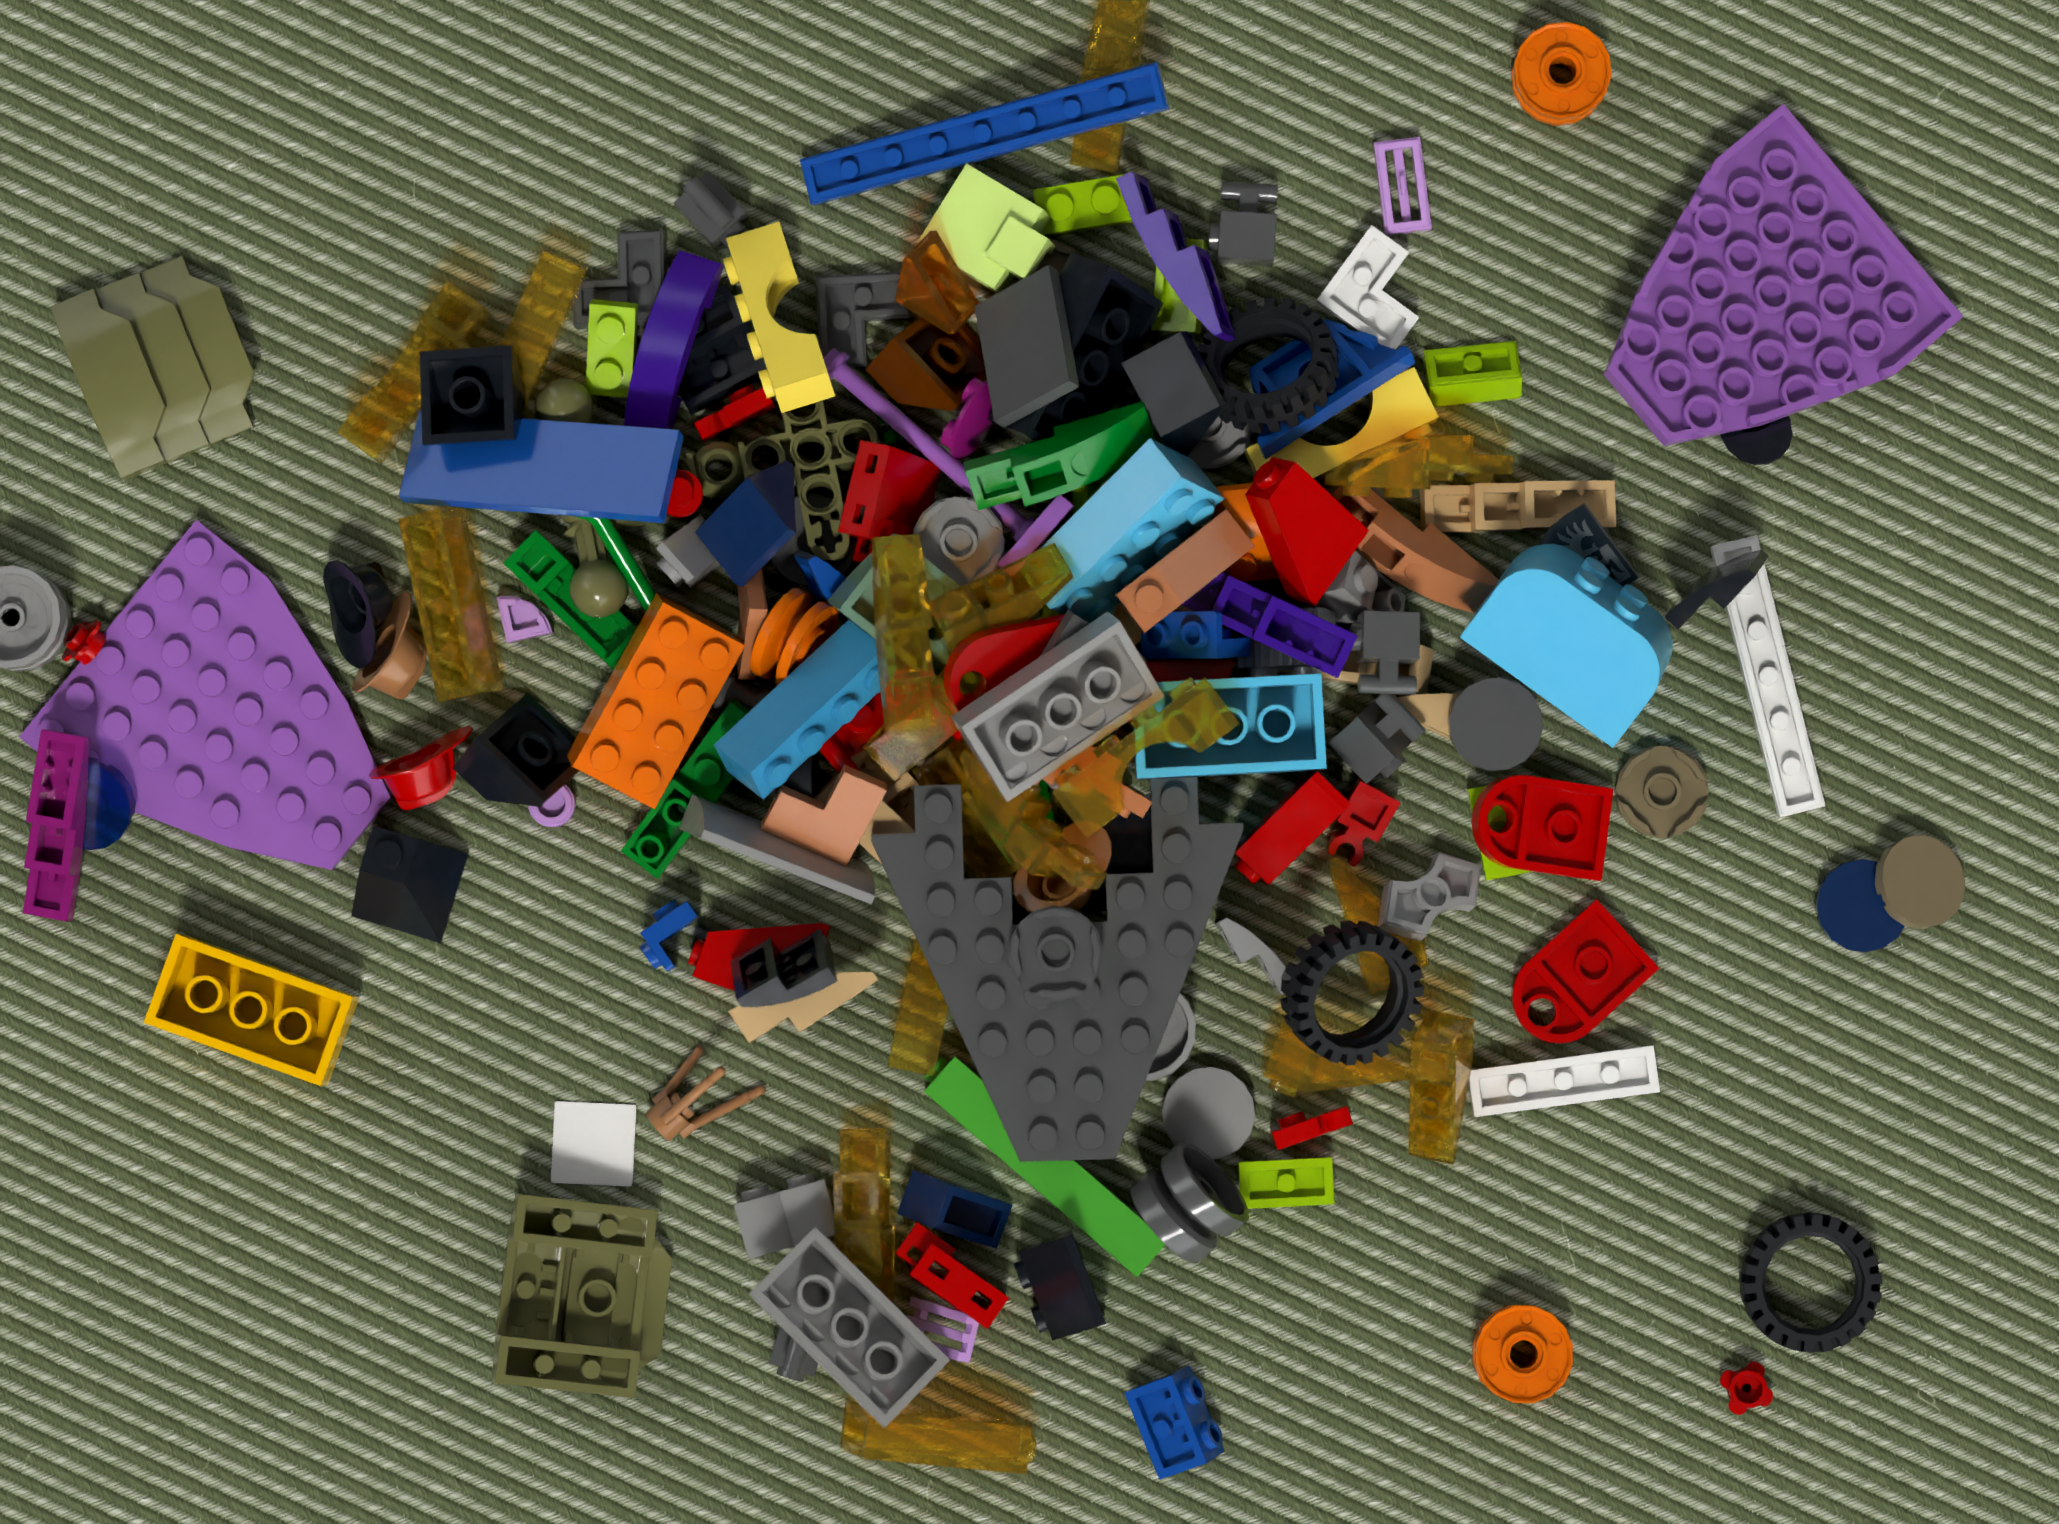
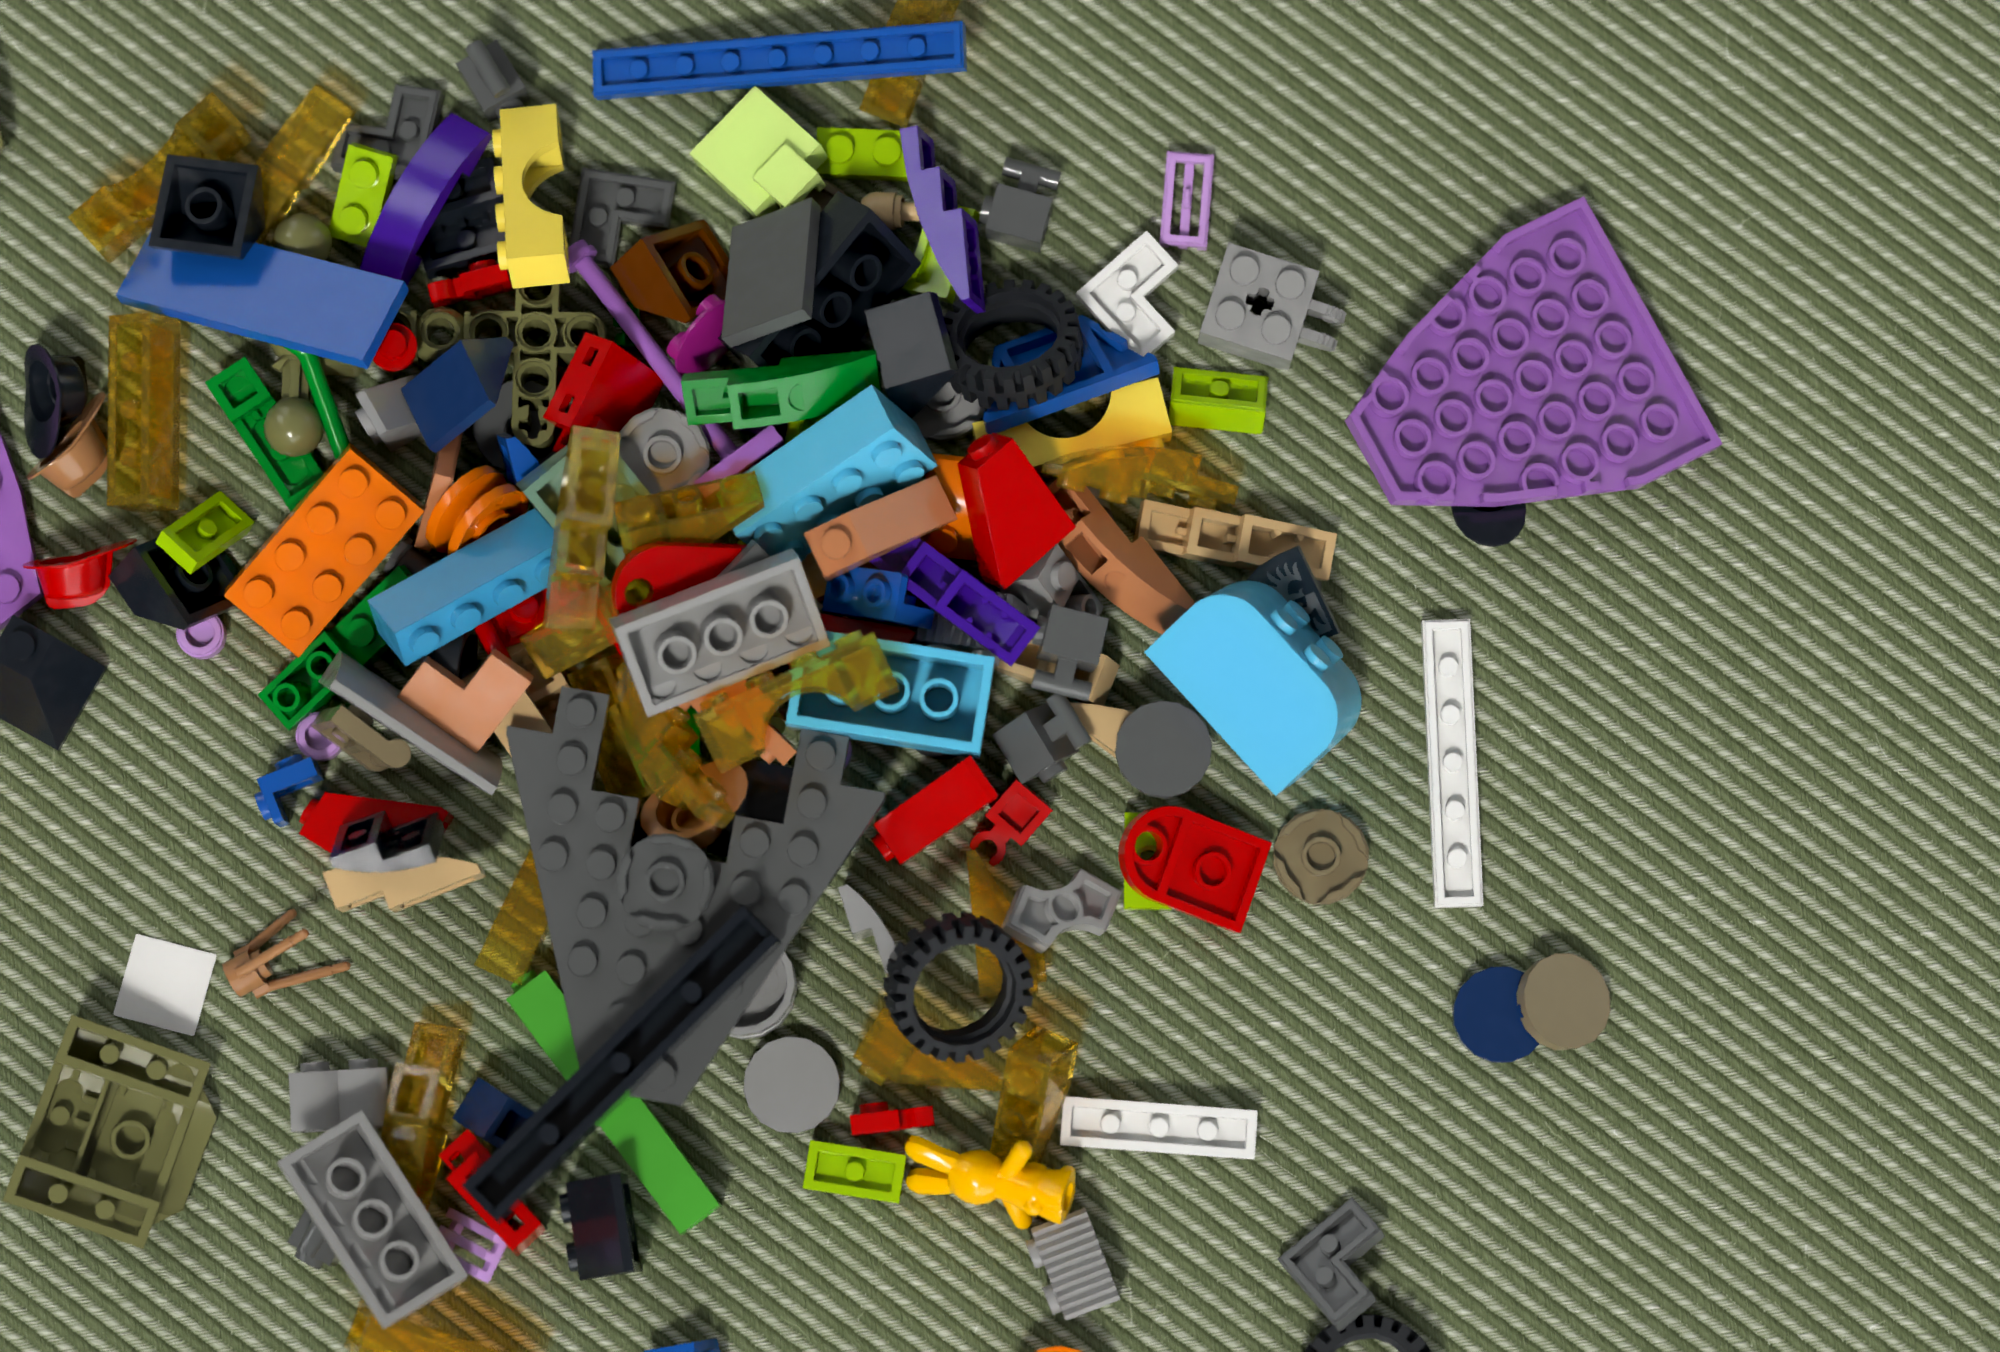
camera: 15 degrees right, 5 degrees down
lavender tile [497,596,553,643] -> none
clear orange slope [895,230,979,334] -> none
dark grey wheel [1130,1141,1249,1264] -> none
orange wheel [1511,22,1612,126] -> none
red tile [1511,899,1660,1043] -> none
black slope [1665,550,1769,630] -> none
none -> lime plate [155,491,255,574]
none -> lavender tile [296,712,342,761]
none -> dark tan plate [310,704,411,772]
none -> black tile [462,906,782,1224]
none -> tan cylinder [860,192,920,230]
none -> yellow animal [905,1135,1075,1230]
none -> light grey brick [1025,1208,1121,1321]
none -> light grey hinge [1198,243,1347,370]
none -> dark grey tile [1278,1197,1385,1332]

